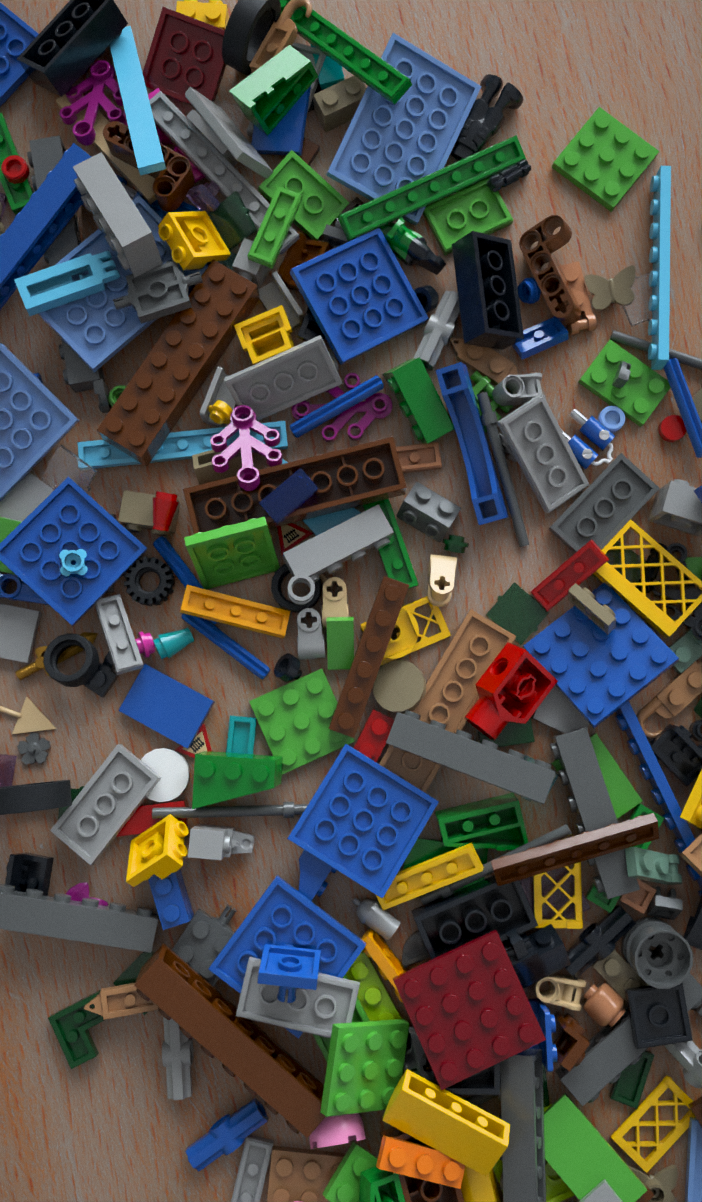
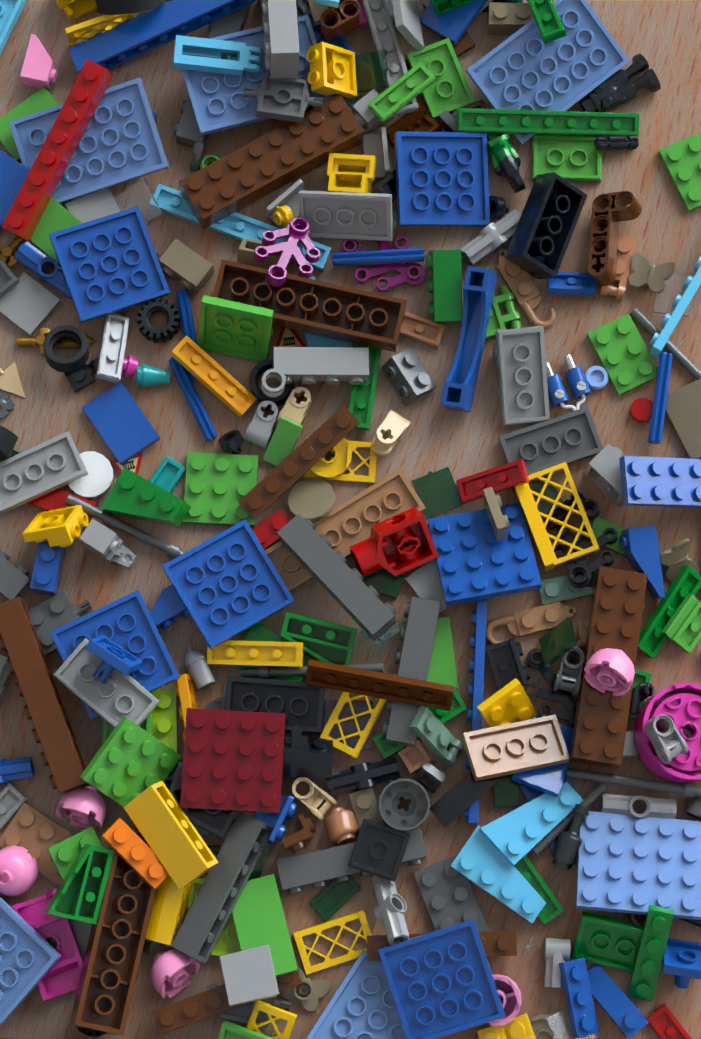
camera: 25 degrees right, 5 degrees down
medium azure plate [59,549,88,576] -> none
red cone [152,491,179,532] -> none
clear purple tile [186,181,221,213] -> none
clear blue tile [259,468,319,525] -> none
dark green plate [442,534,469,553] -> none
dark grey bar [477,392,529,547] -> none
light grey piece [492,373,546,406] -> none
blue plate [518,277,541,304] -> none
tile [612,361,631,388] -> none

